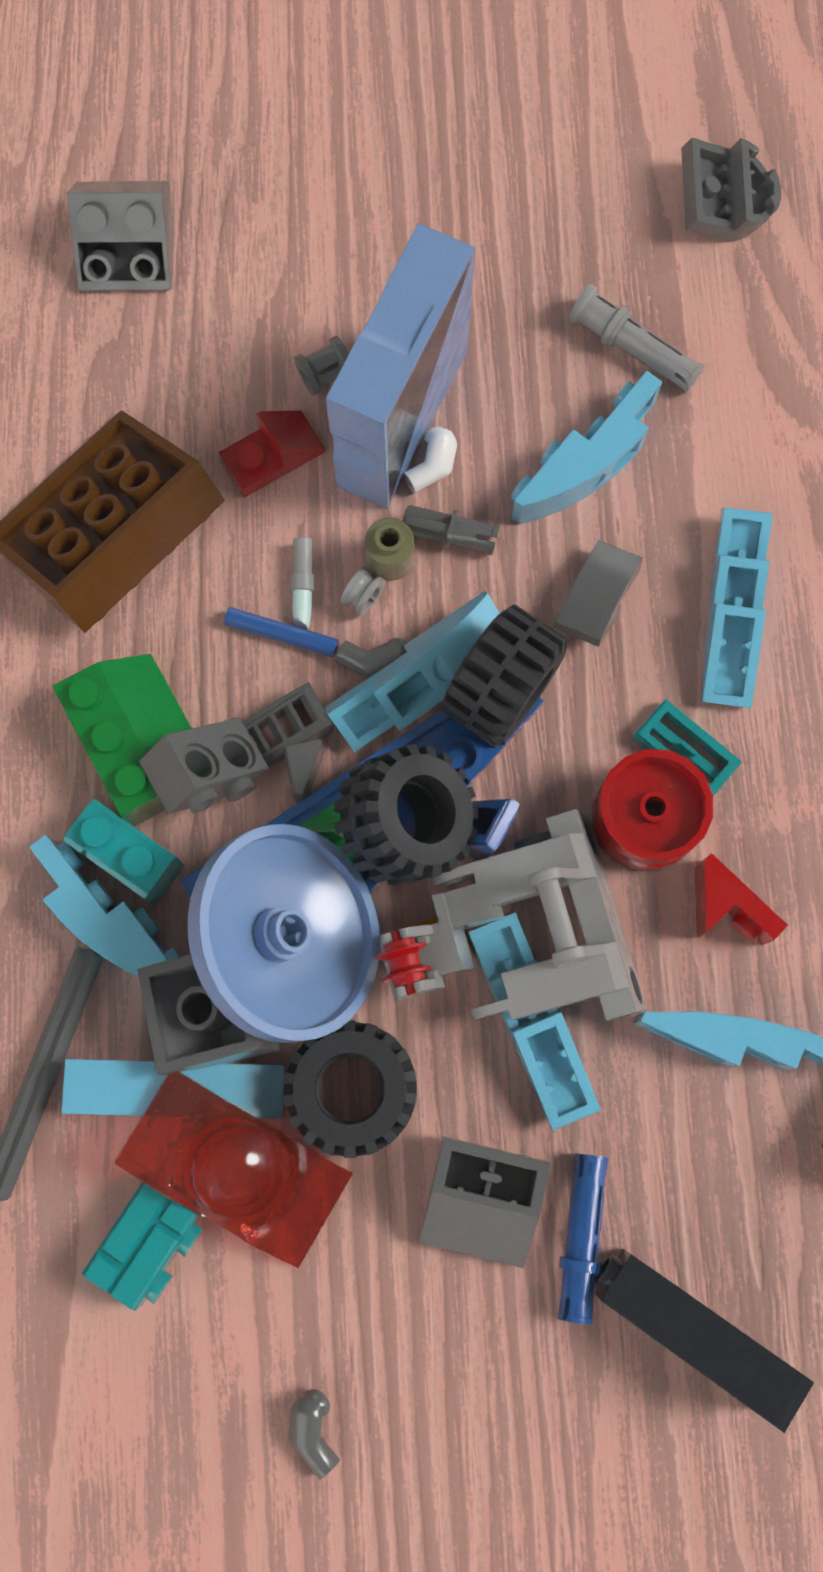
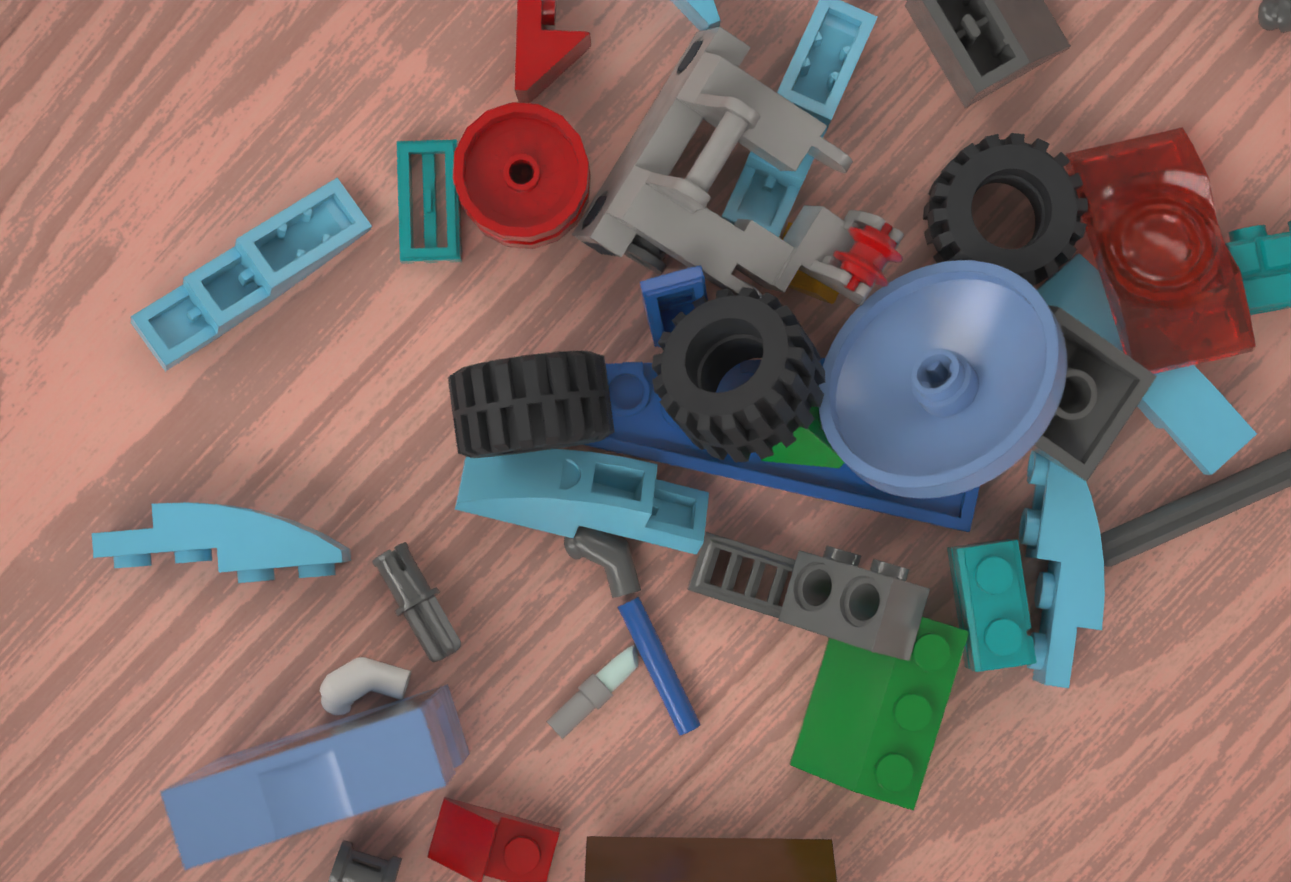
camera: 135 degrees left, 10 degrees up
dark grey slope [284,739,324,803] -> none
light grey bush [340,567,386,616] -> none
olive brick [365,518,414,581] -> none
dark grey slope [554,540,643,647] -> none
light grey pin [568,284,705,393] -> none

